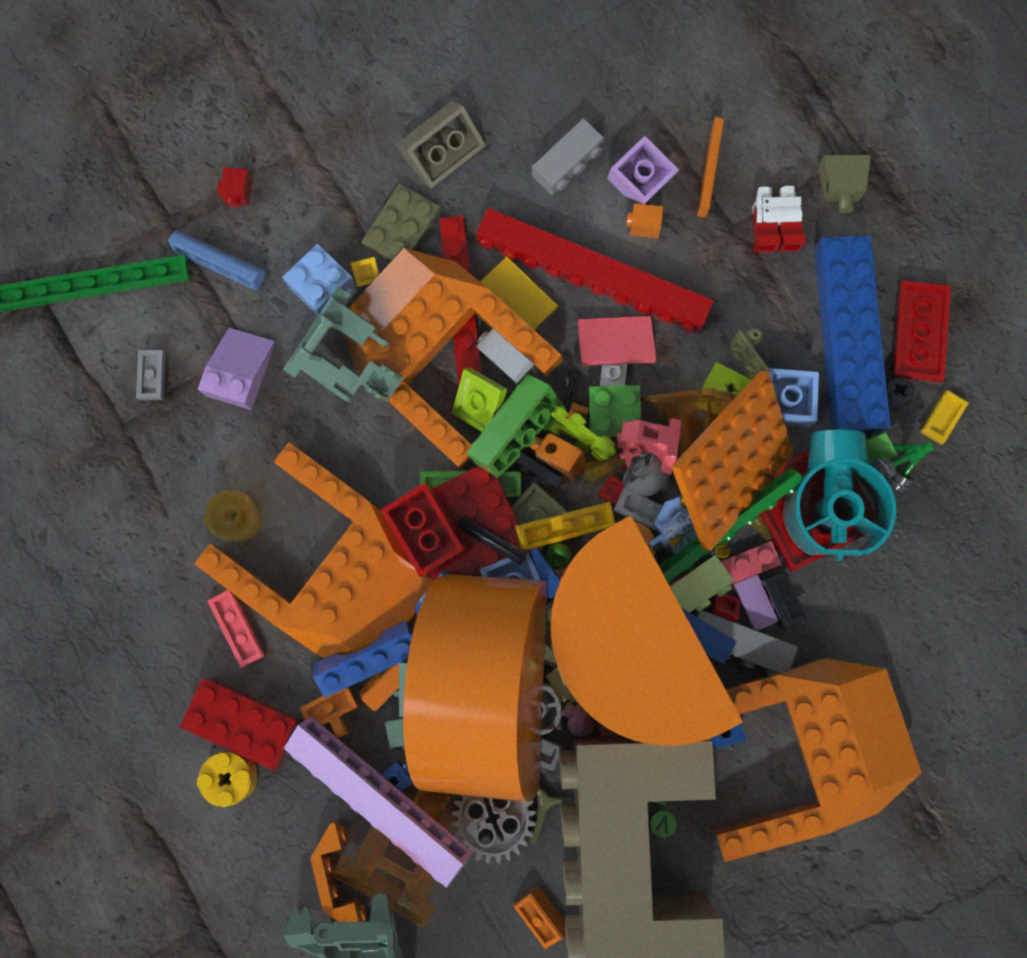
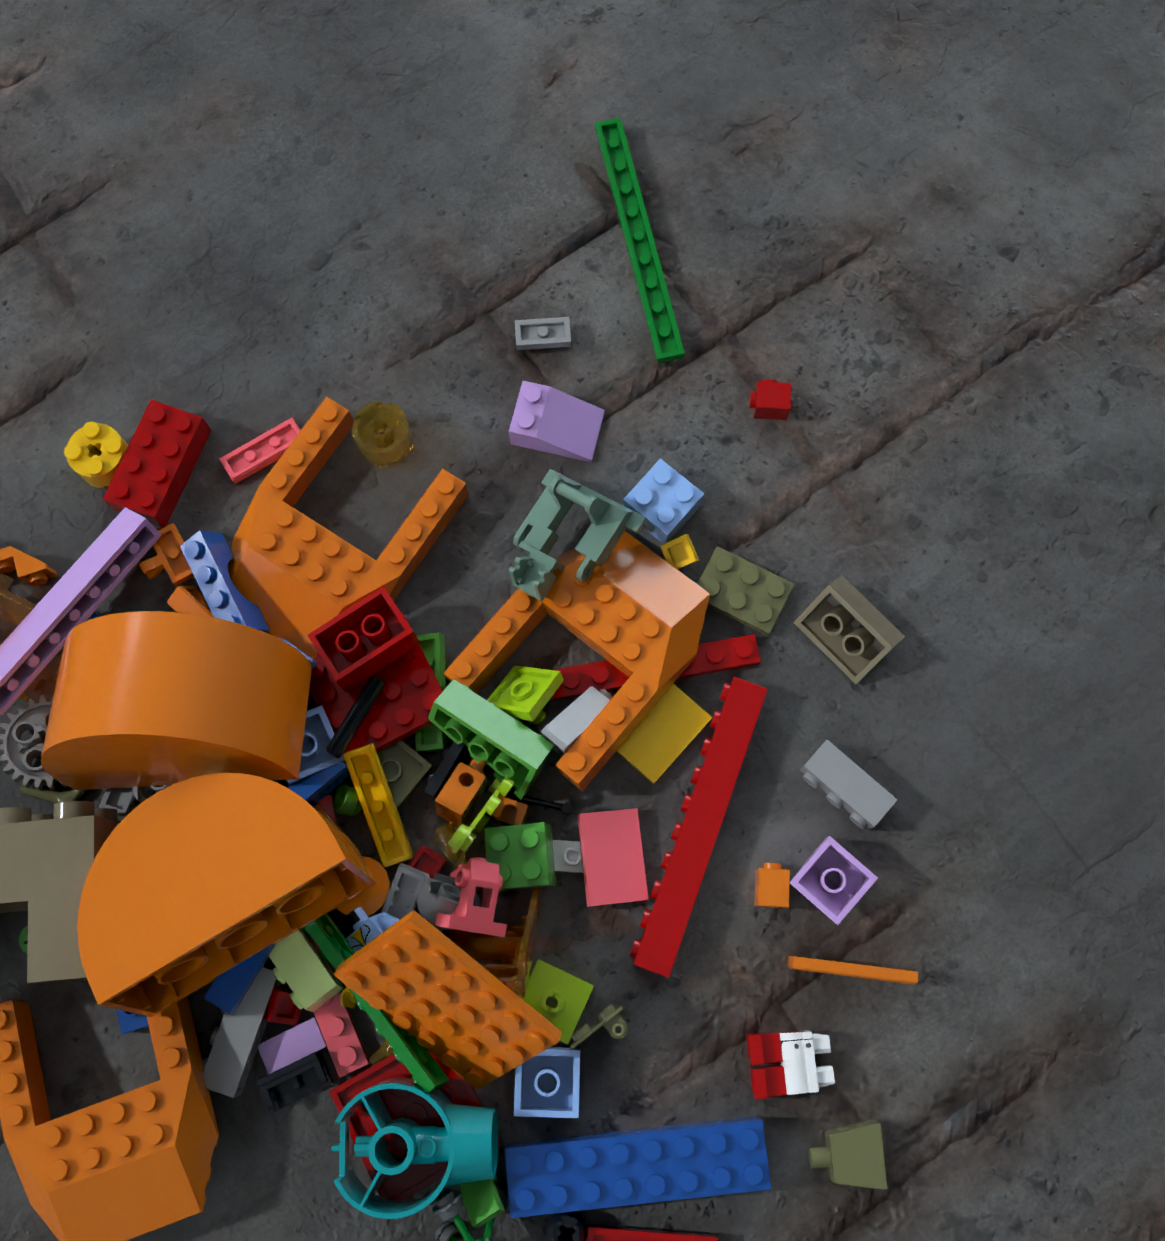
camera: 85 degrees right, 5 degrees down
medium blue brick [168,230,265,291] -> none

